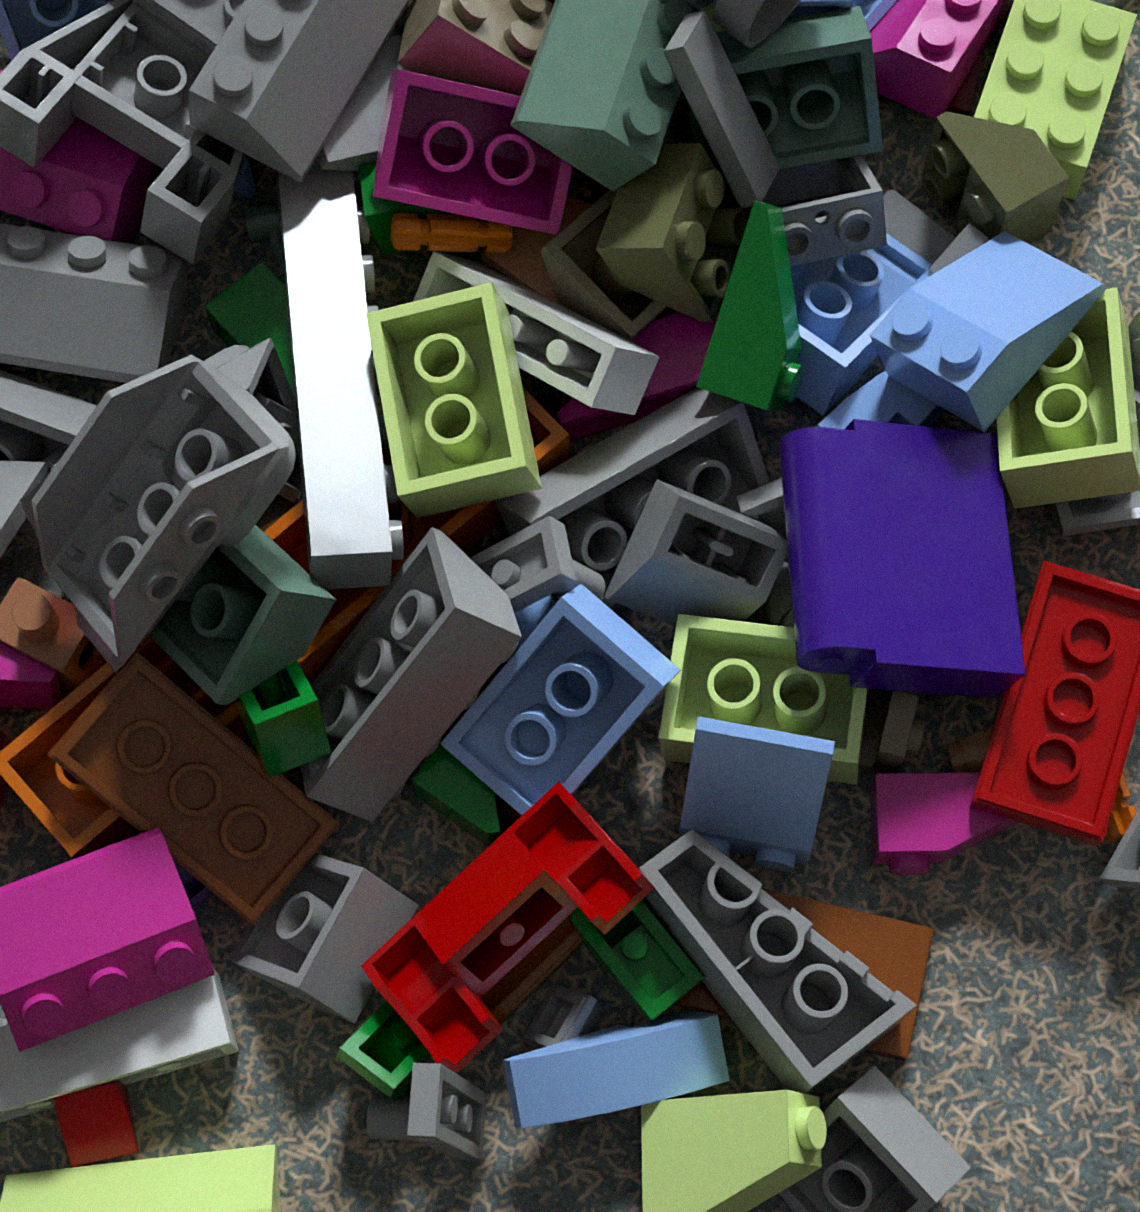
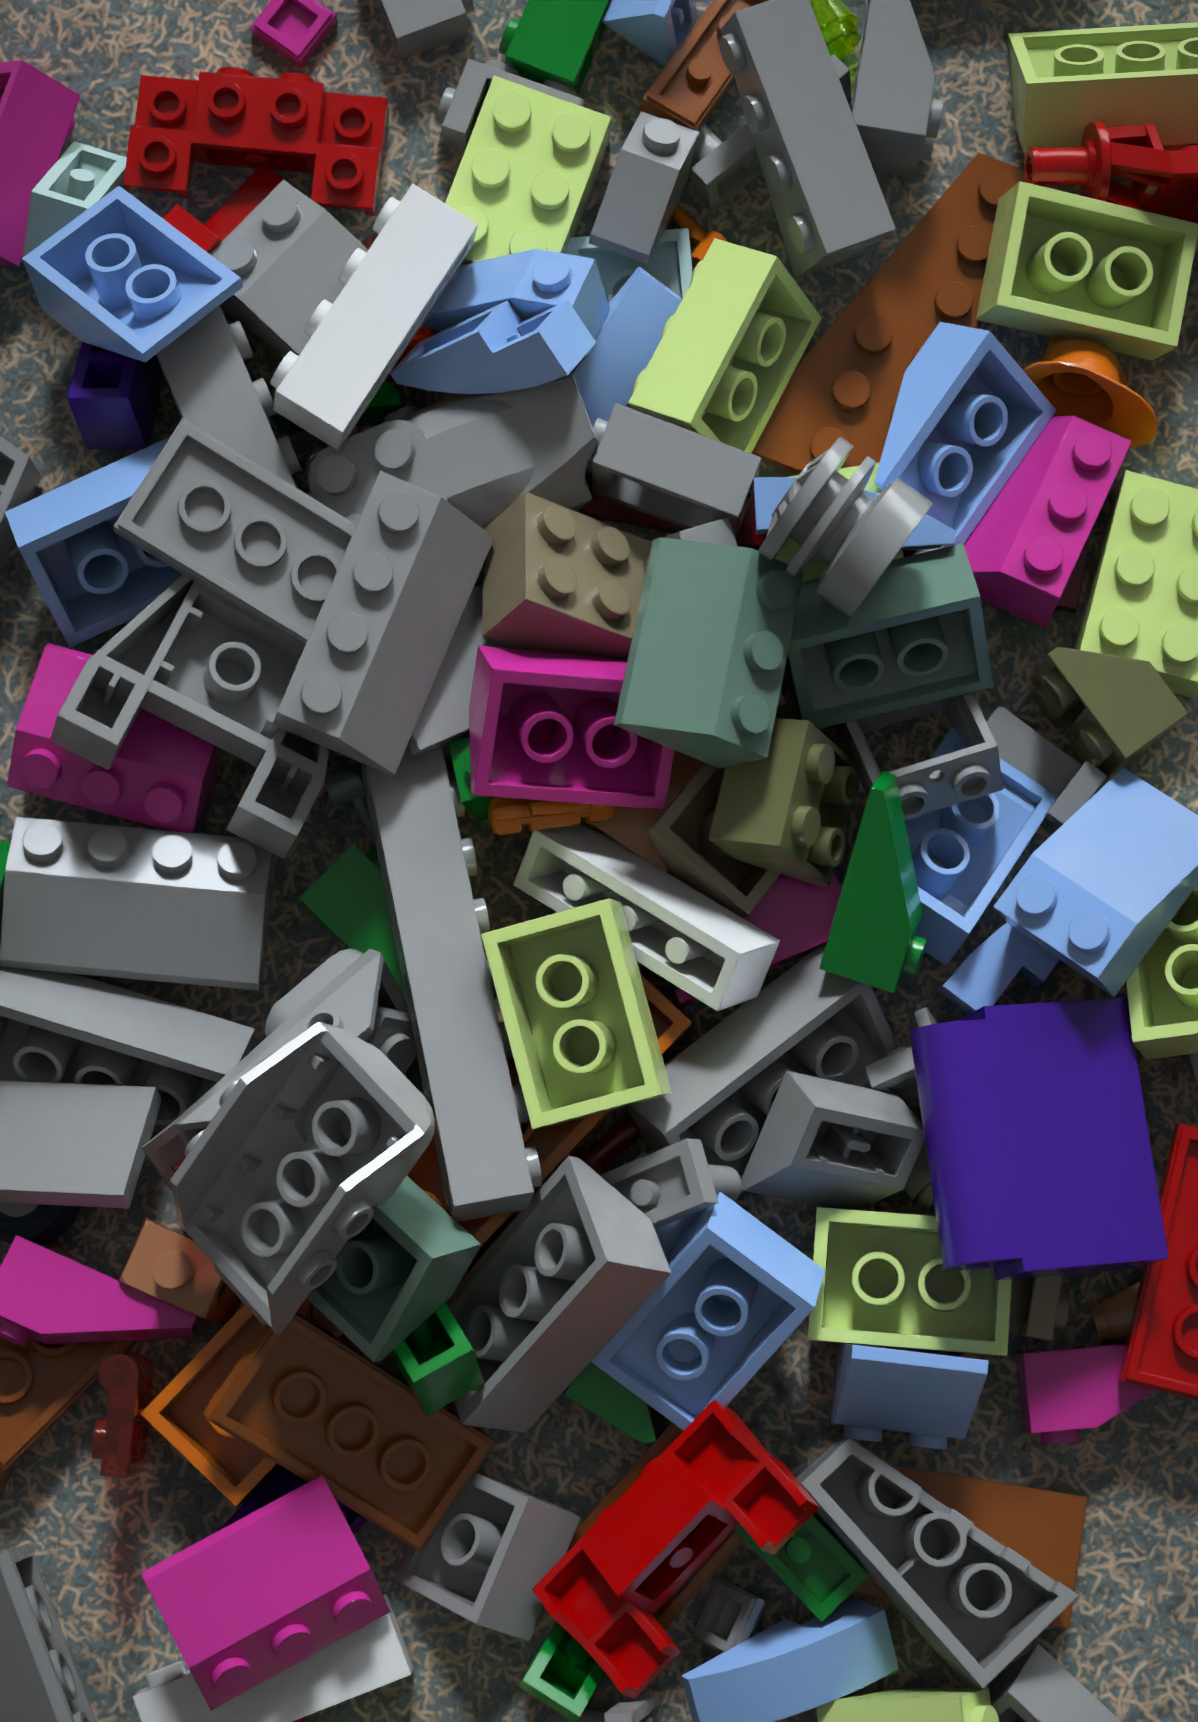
camera: 10 degrees left, 10 degrees up
light grey tile [663,10,780,208] -> none

